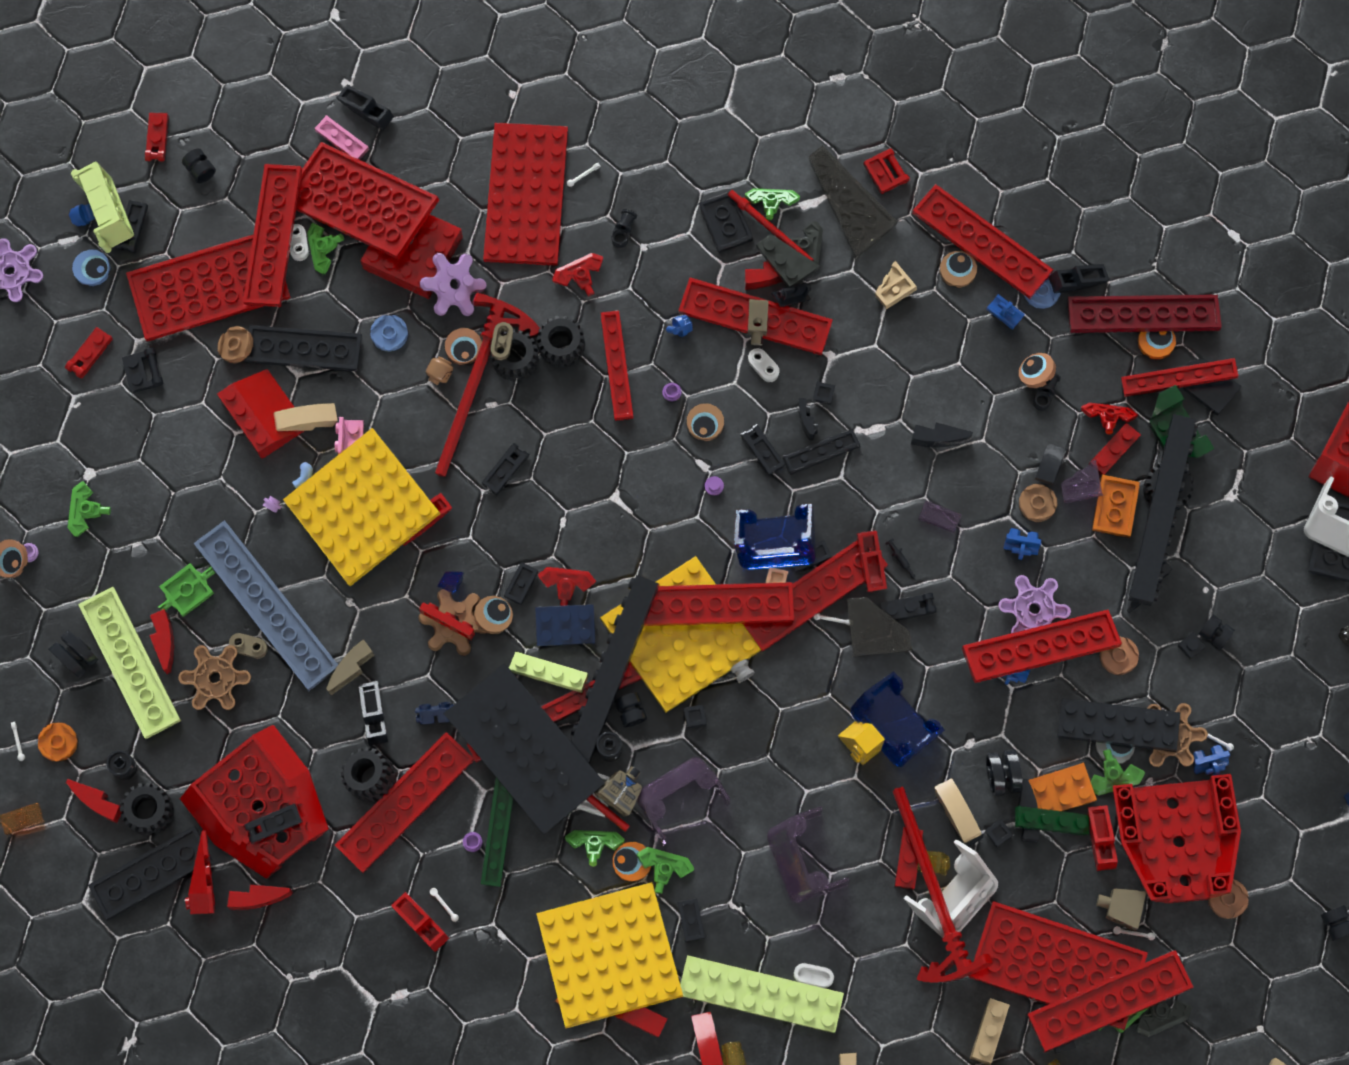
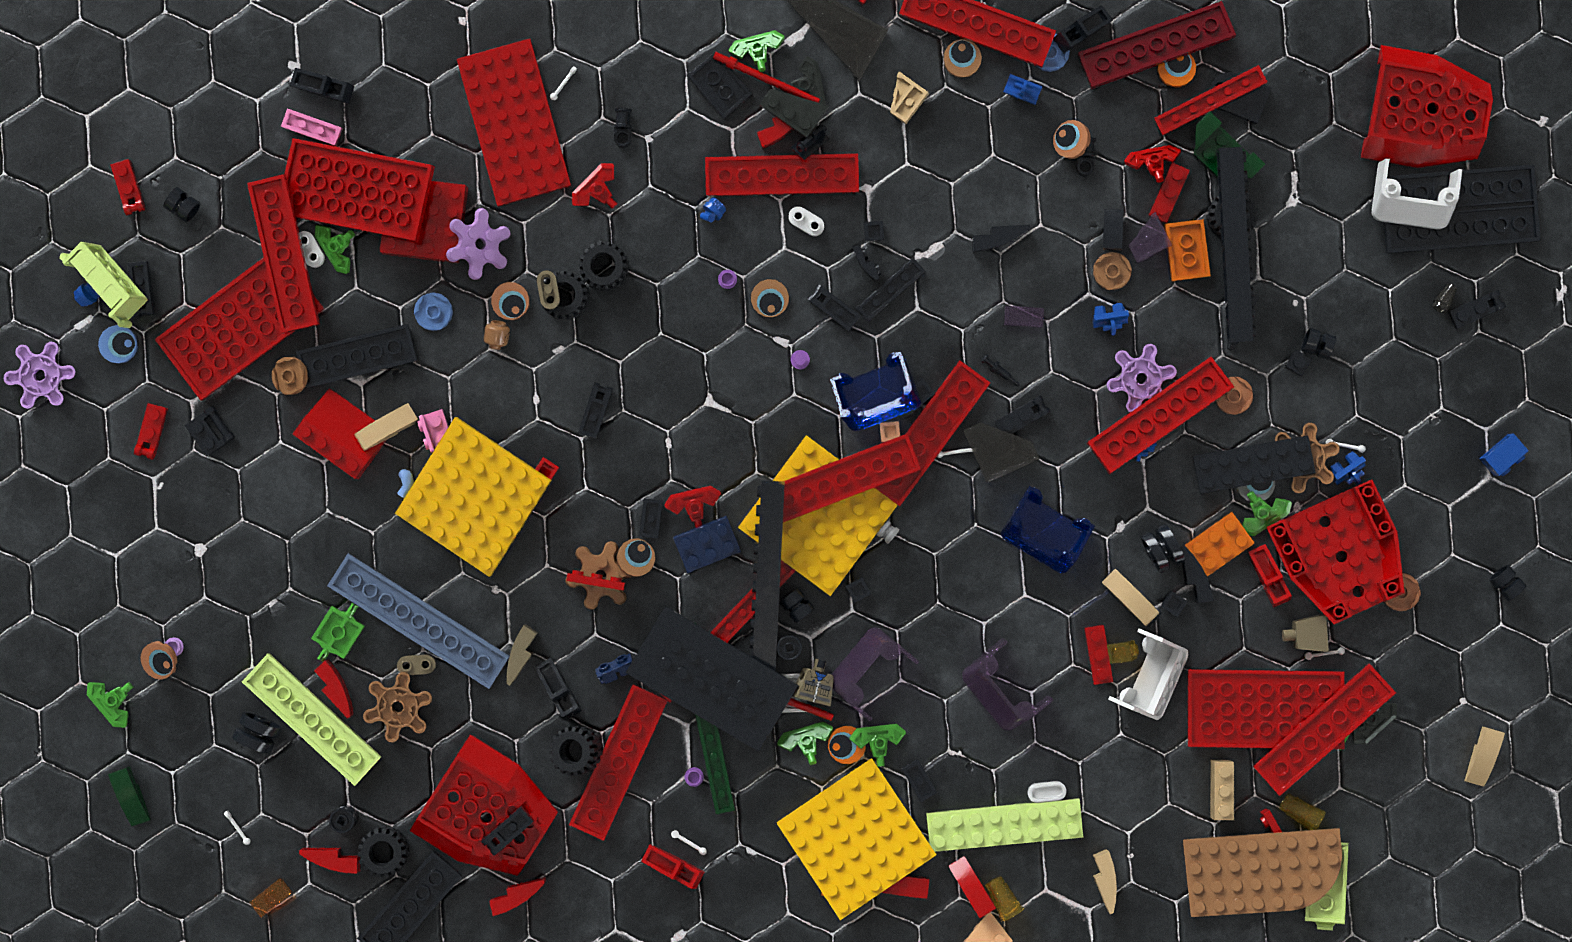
camera: 20 degrees left, 15 degrees up
orange tile [38,723,78,762] -> none
bright green piece [67,481,111,537] -> none
red wedge [185,830,216,914] -> none
lavender plate [263,496,281,513] -> none
red piece [435,293,540,477] -> none
clear blue slope [437,572,464,594] -> none
yellowish green plate [509,652,589,693] -> none
red plate [600,310,633,421] -> none
dark tan torso [748,299,768,345] -> none
yellow wedge [838,721,885,765] -> none
red slope [856,530,887,592] -> none
red piece [893,787,993,983] -> none
dark green plate [1015,806,1089,836] -> none

